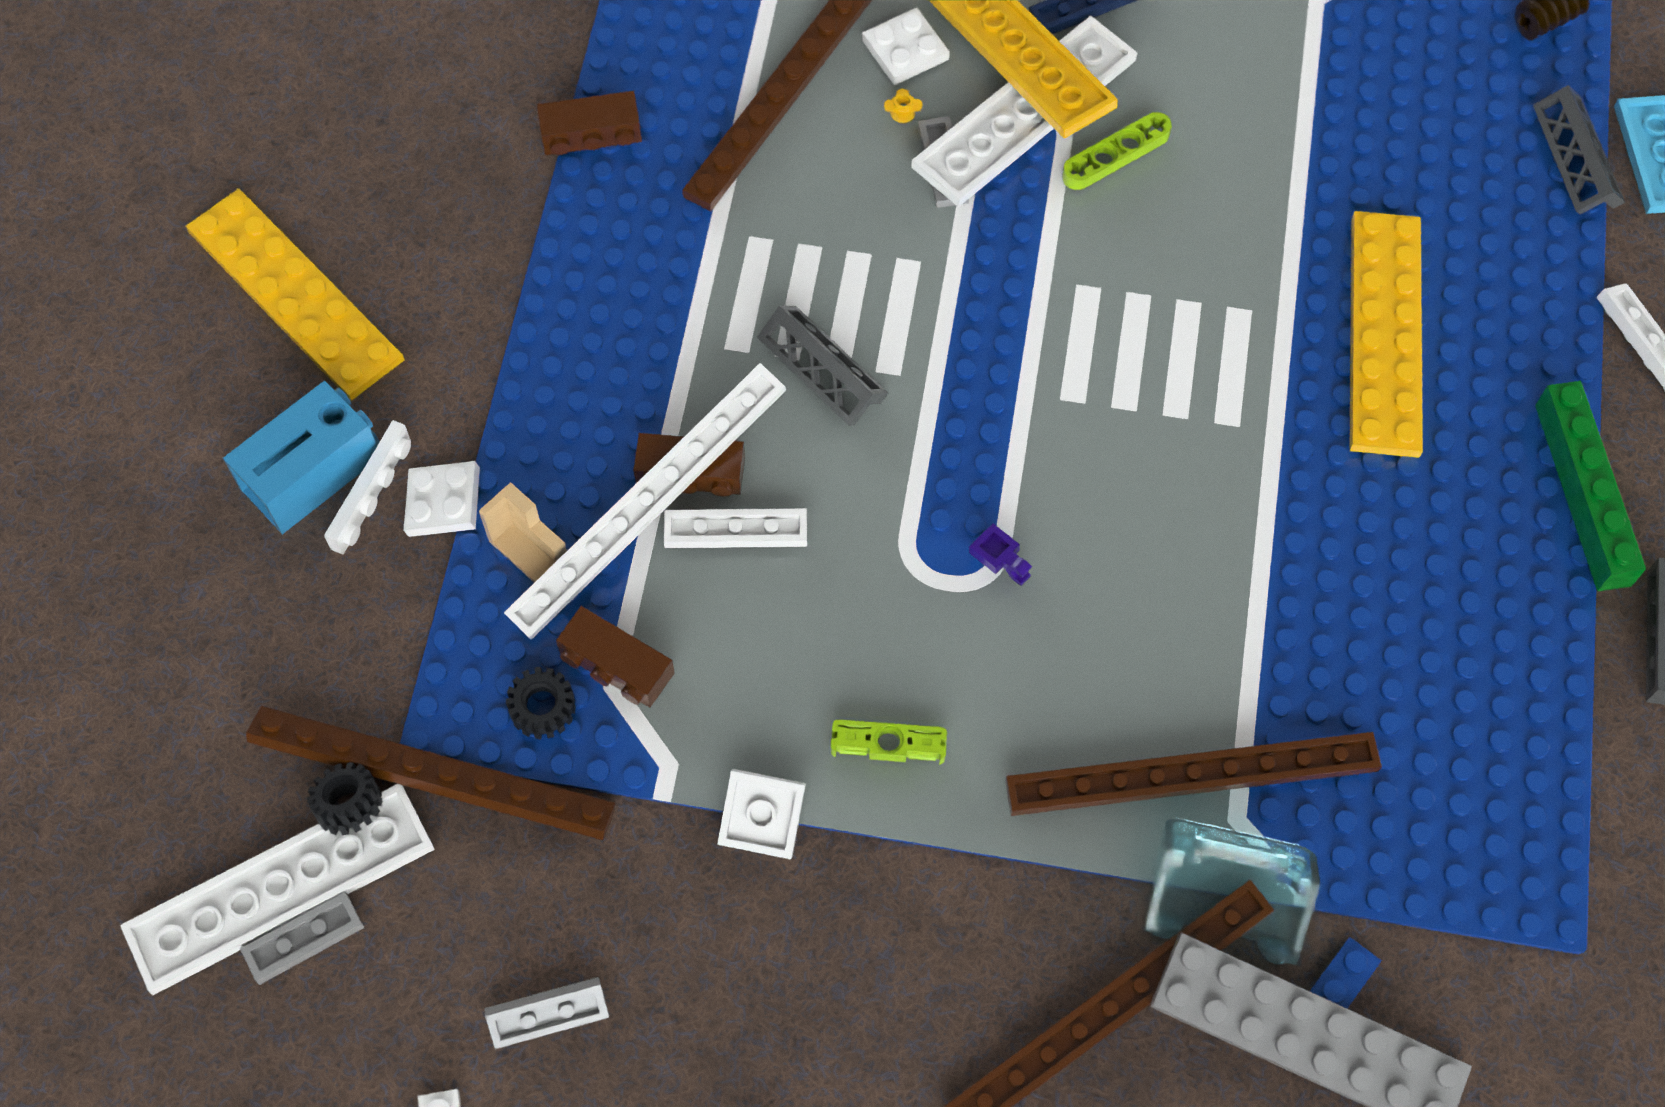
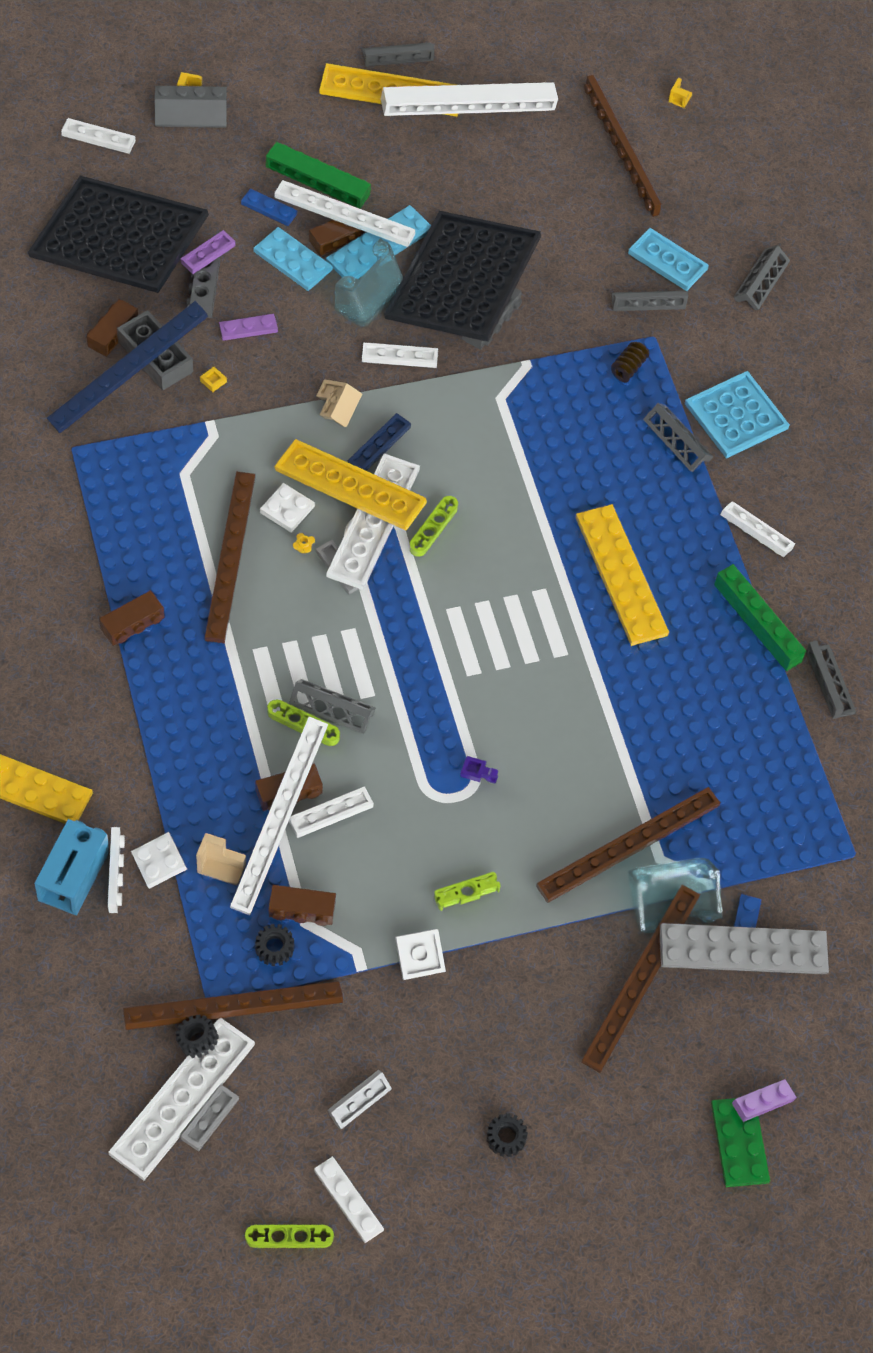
camera: 30 degrees left, 5 degrees down
none -> lime beam [267,699,340,746]

